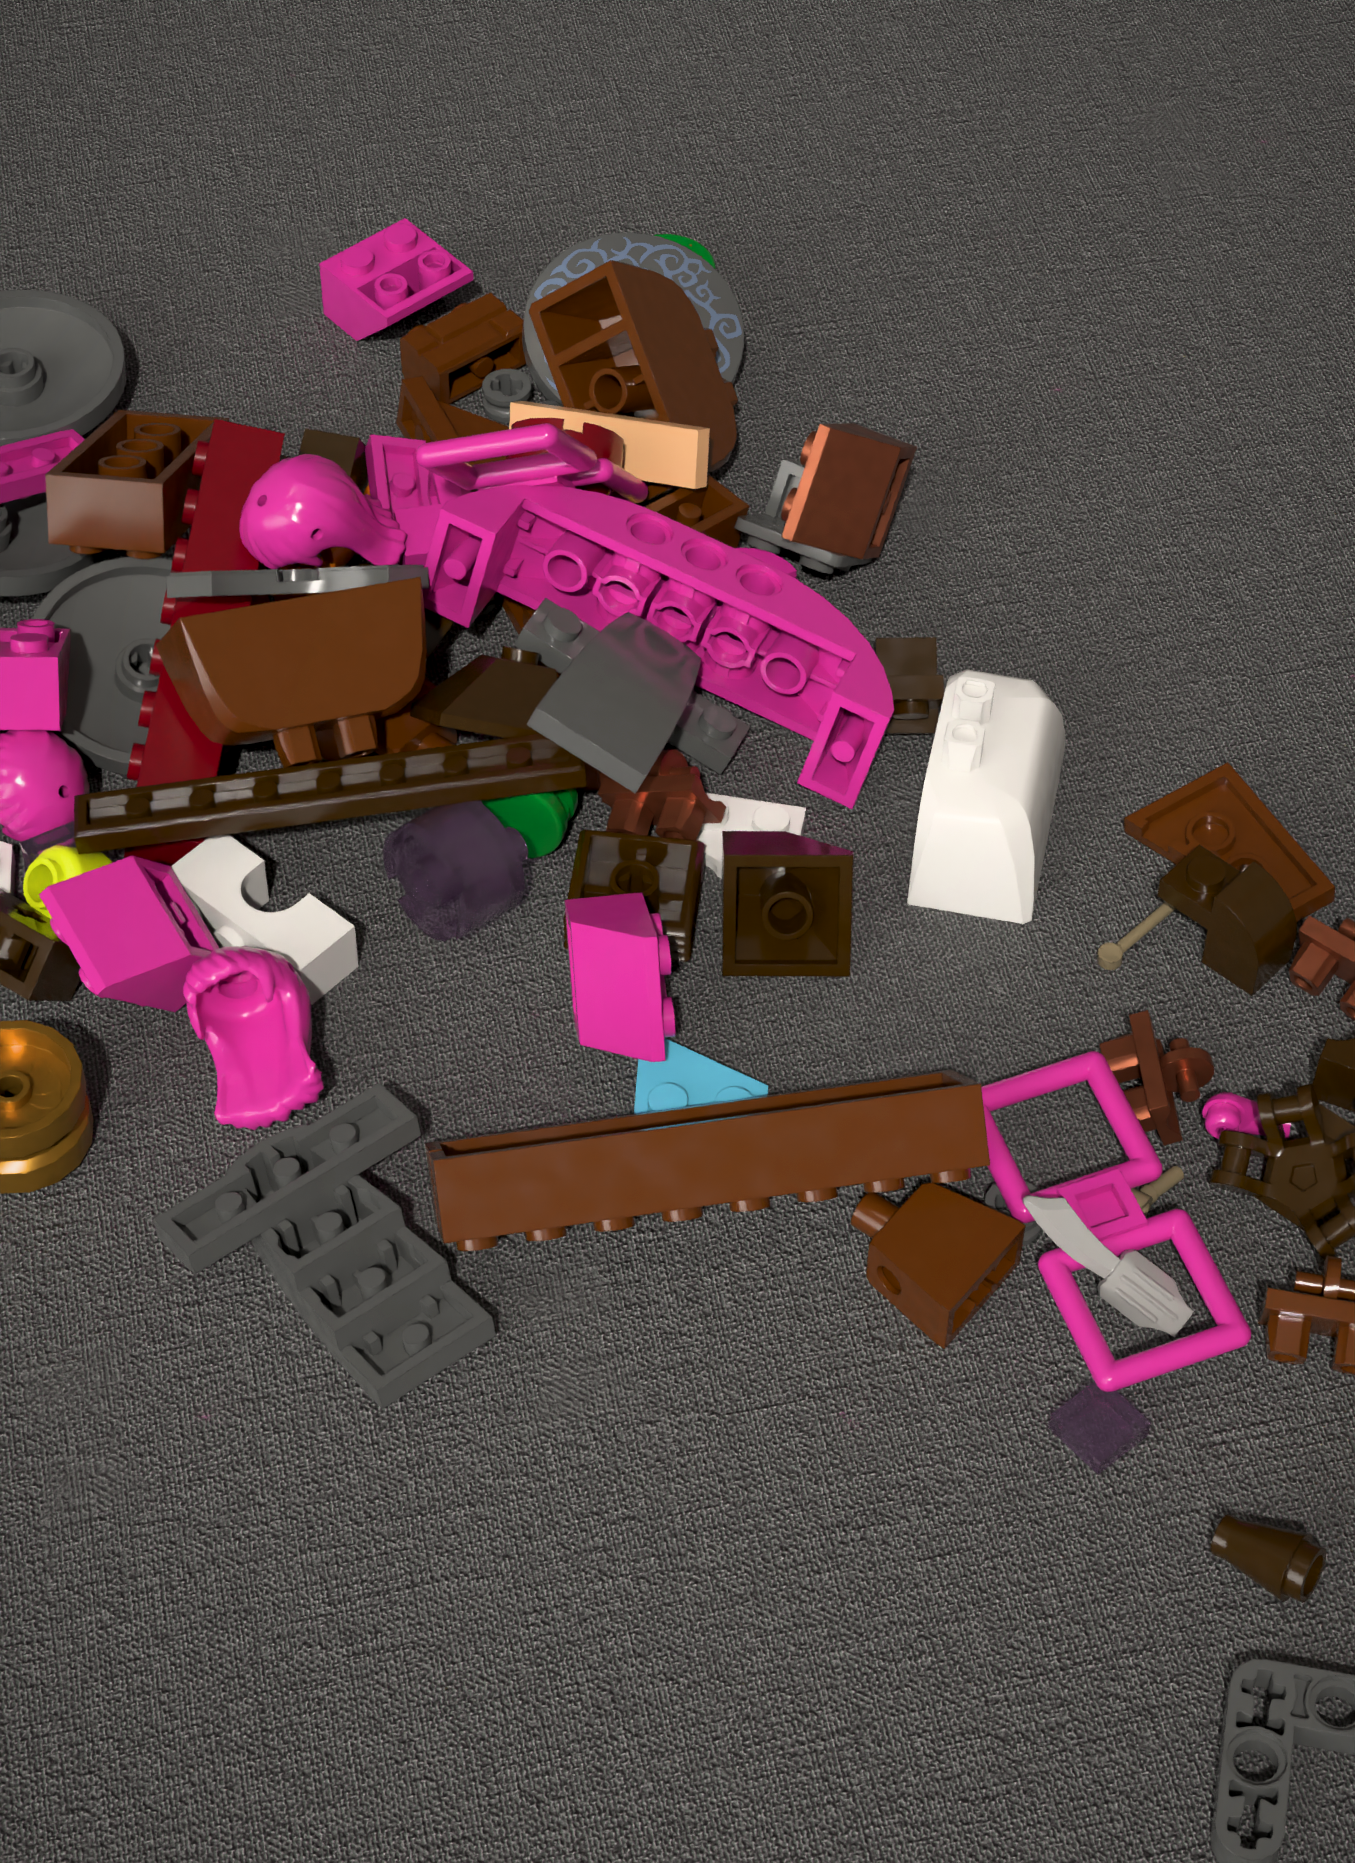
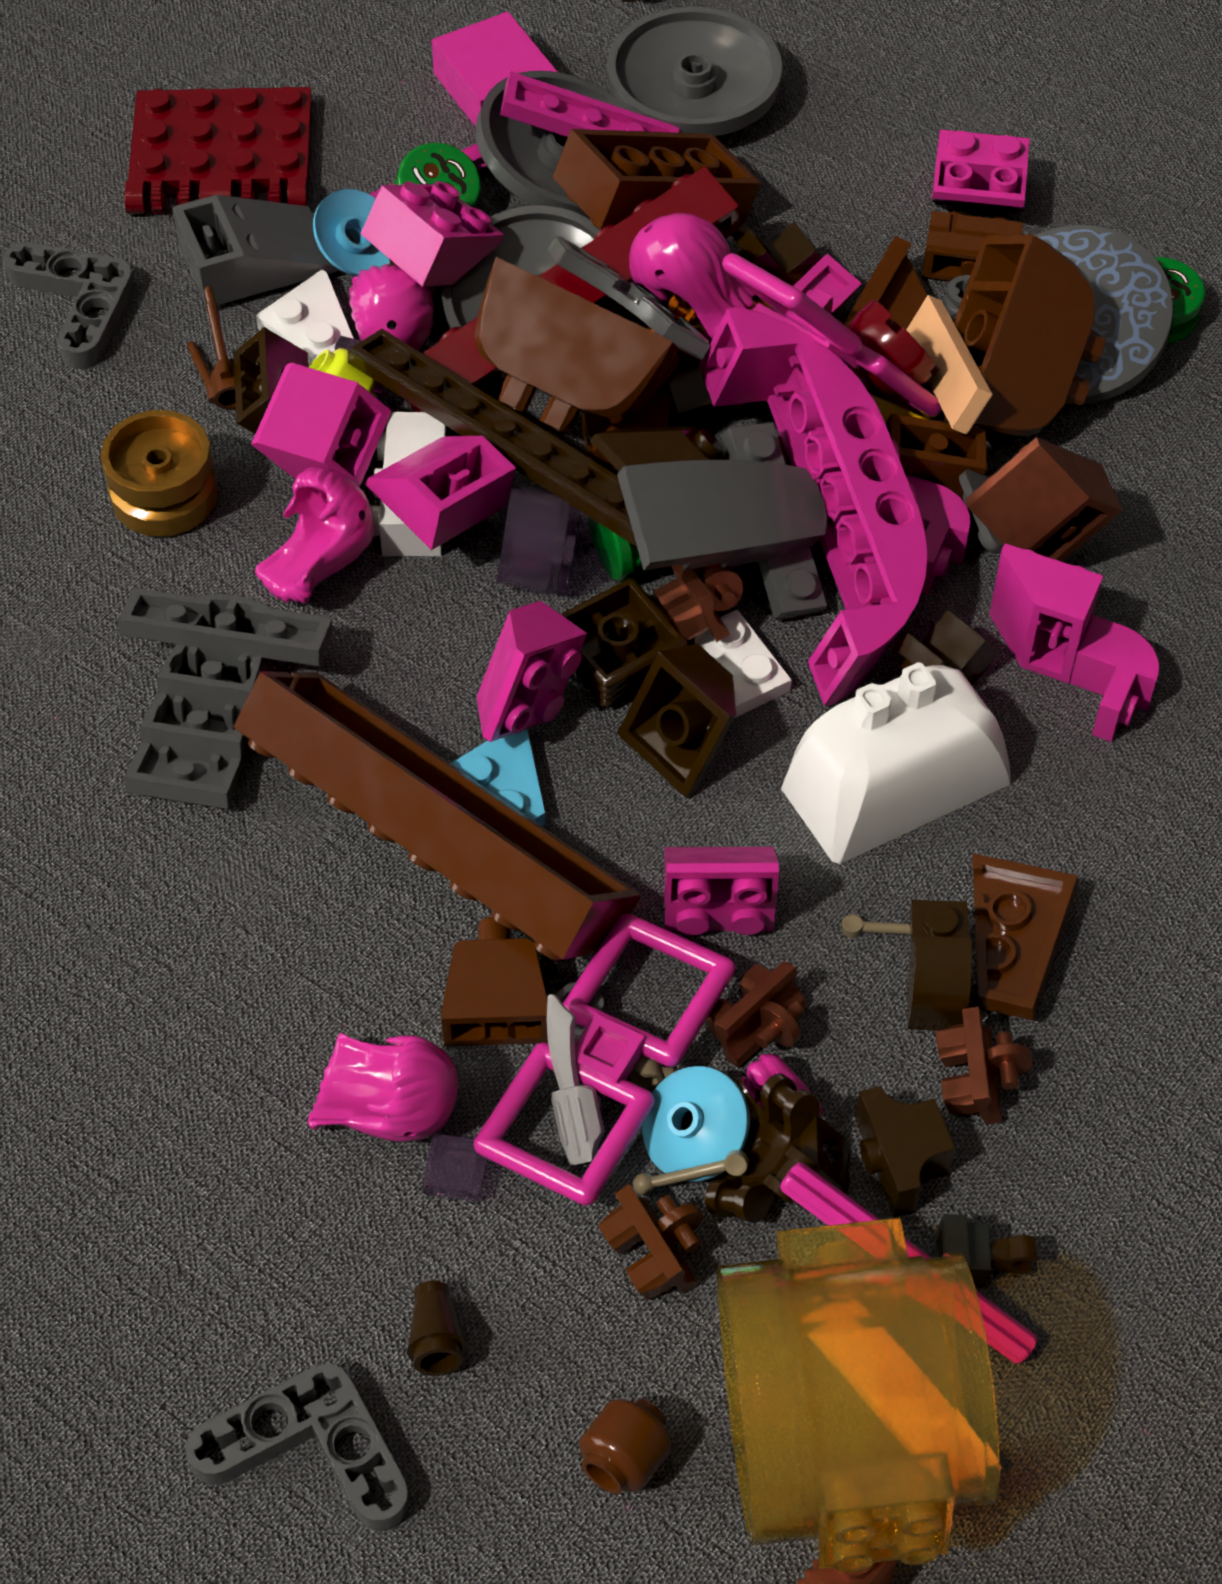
camera: 50 degrees right, 5 degrees up
none -> dark pink piece [307,1033,459,1142]
none -> dark pink slope [366,435,516,550]
none -> dark tan hinge [633,1150,749,1196]
none -> medium azure dish [642,1066,750,1182]
none -> dark pink slope [663,847,779,935]
none -> dark pink slope [989,543,1103,683]
none -> dark pink brick [1070,616,1159,742]

